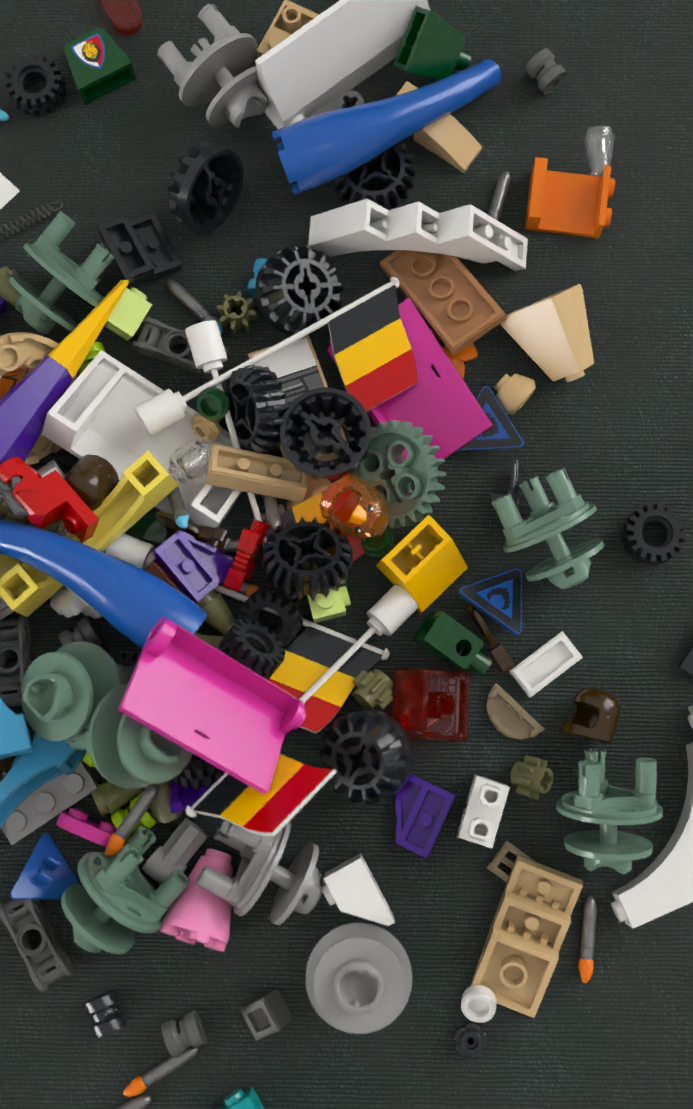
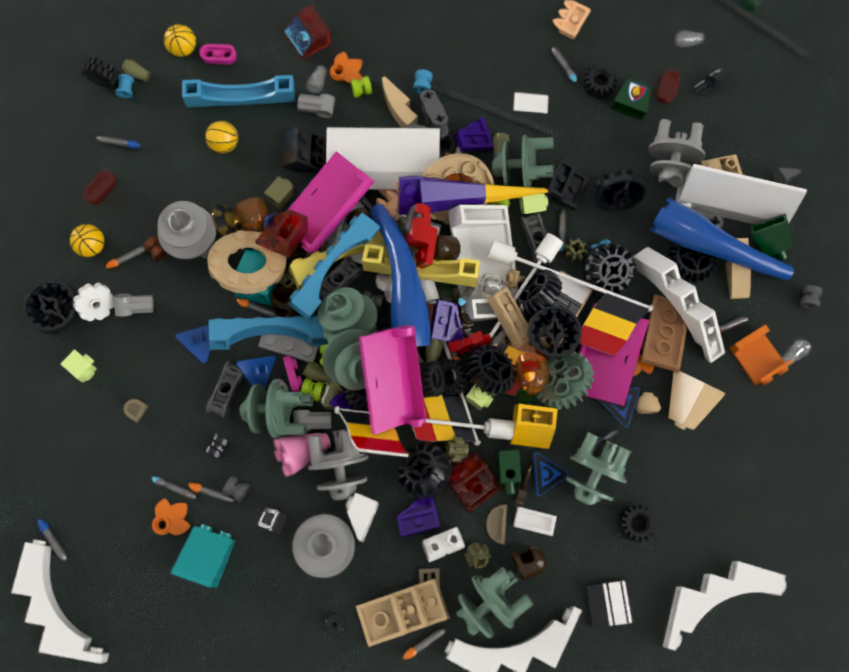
camera: 40 degrees right, 5 degrees down
flat silver piece [104,784,159,857] -> none
dark green plate [197,387,230,420] -> none
white tile [461,985,497,1023] -> none

